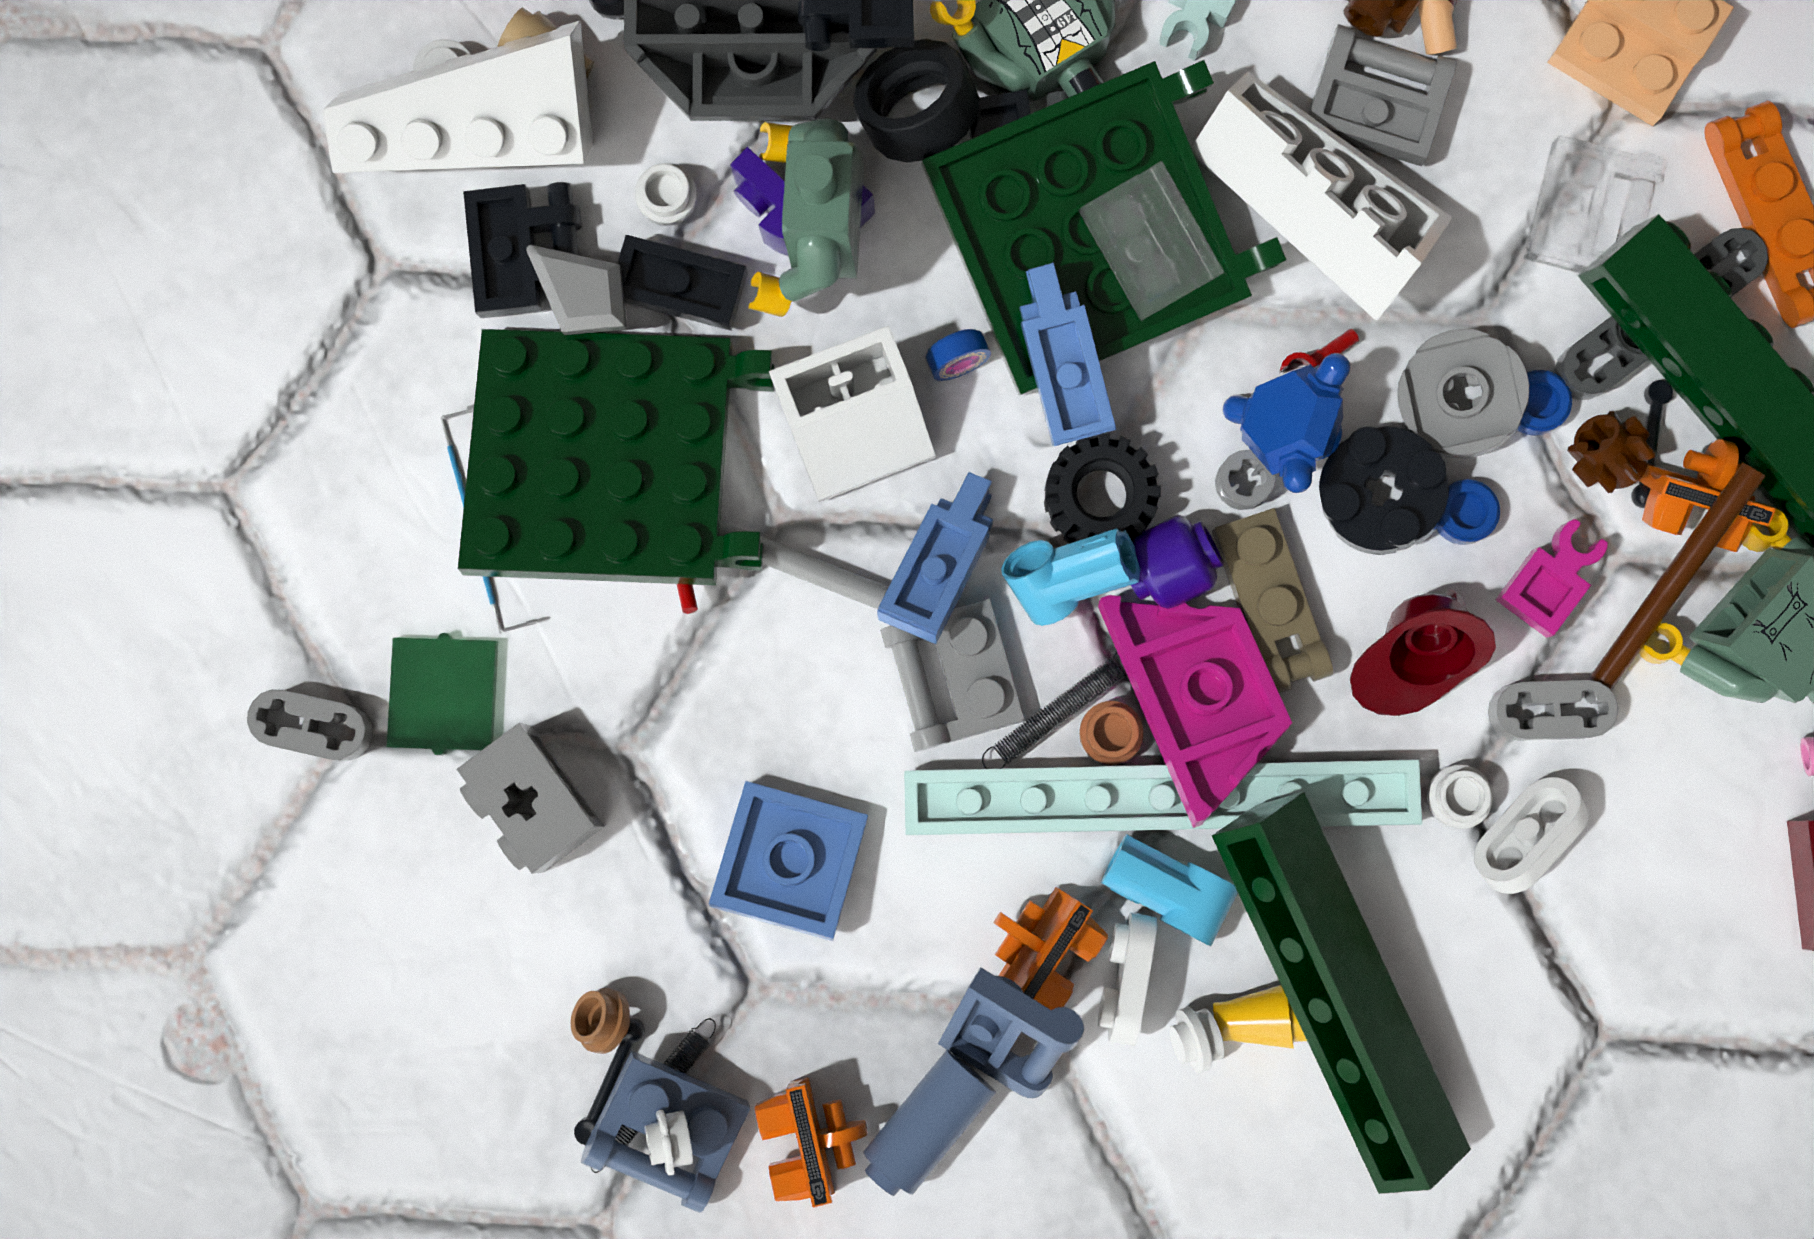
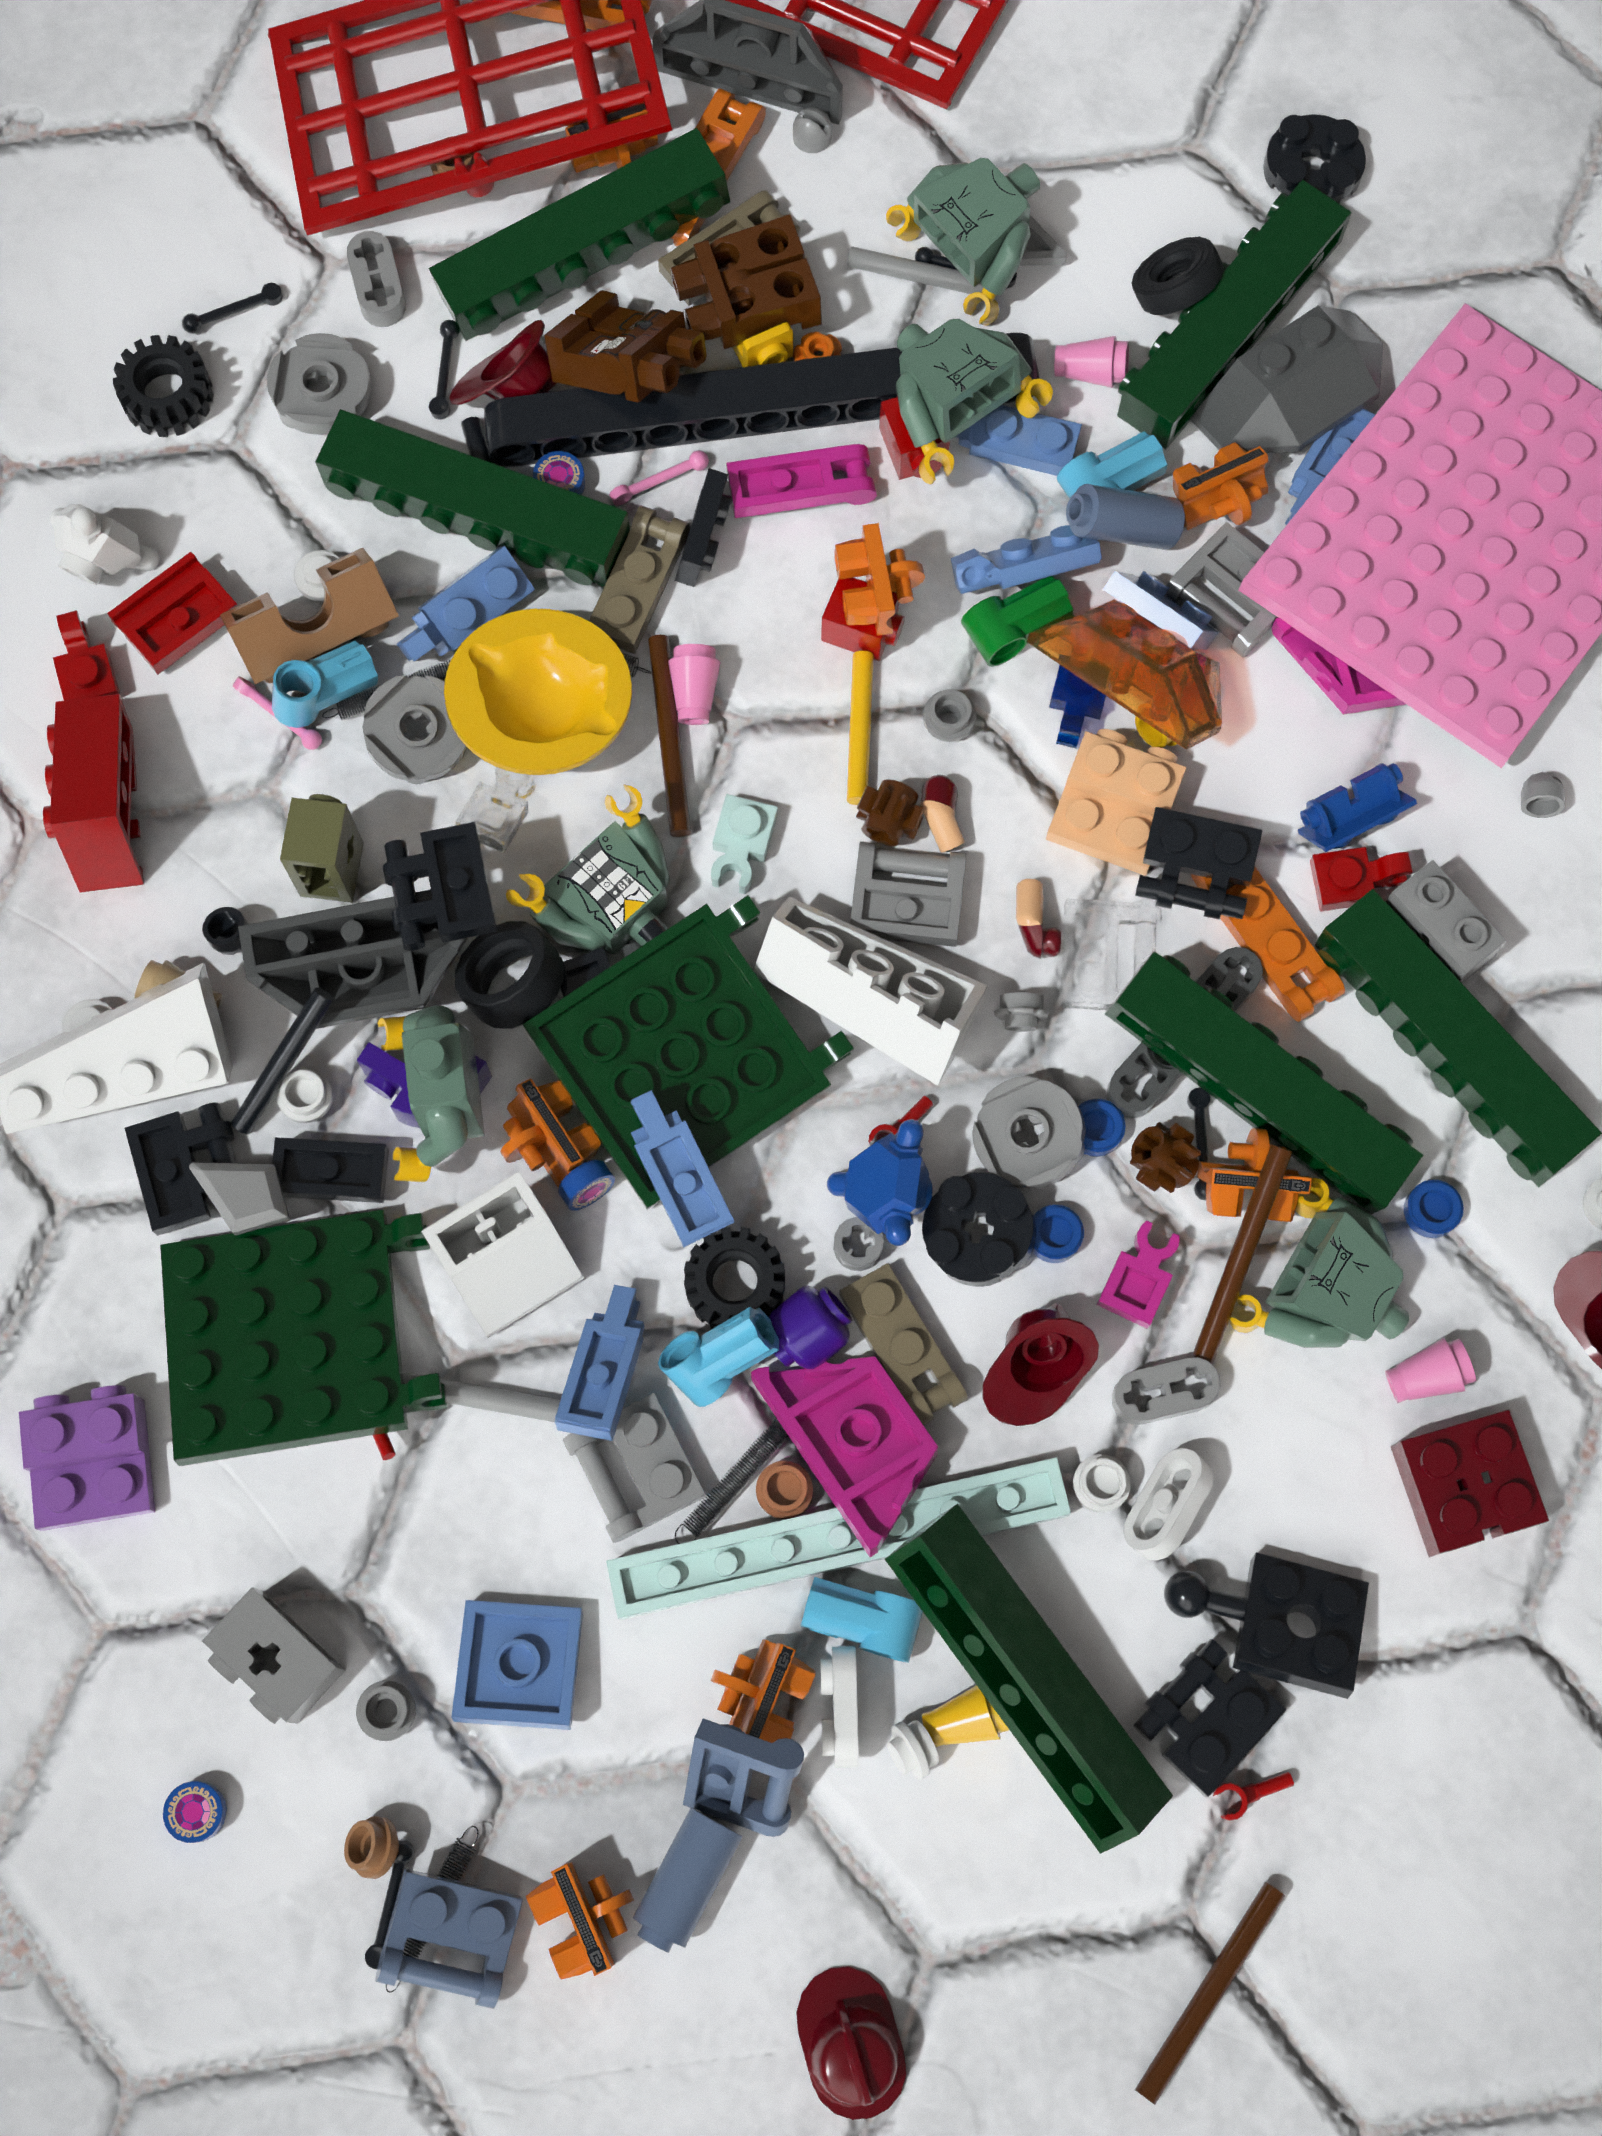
camera: 20 degrees left, 10 degrees down
light grey beam [247,689,373,761] -> none
clear green piece [386,633,498,756] -> none
piece [440,404,538,633] -> none
white plate [645,1109,693,1176] -> none
clear plate [1079,161,1225,321] -> none
none -> medium lavender plate [19,1385,155,1531]
none -> tile [163,1781,227,1843]
none -> black bar [231,988,334,1134]
none -> light grey plate [356,1681,416,1741]
none -> orange hips [500,1078,601,1188]
none -> light grey plate [994,992,1049,1032]
none -> arm [1016,879,1061,959]
none -> black plate [1133,1639,1287,1797]
none -> black plate [1135,807,1263,920]
none -> black plate [1164,1552,1369,1699]
none -> red hand [1213,1772,1294,1821]

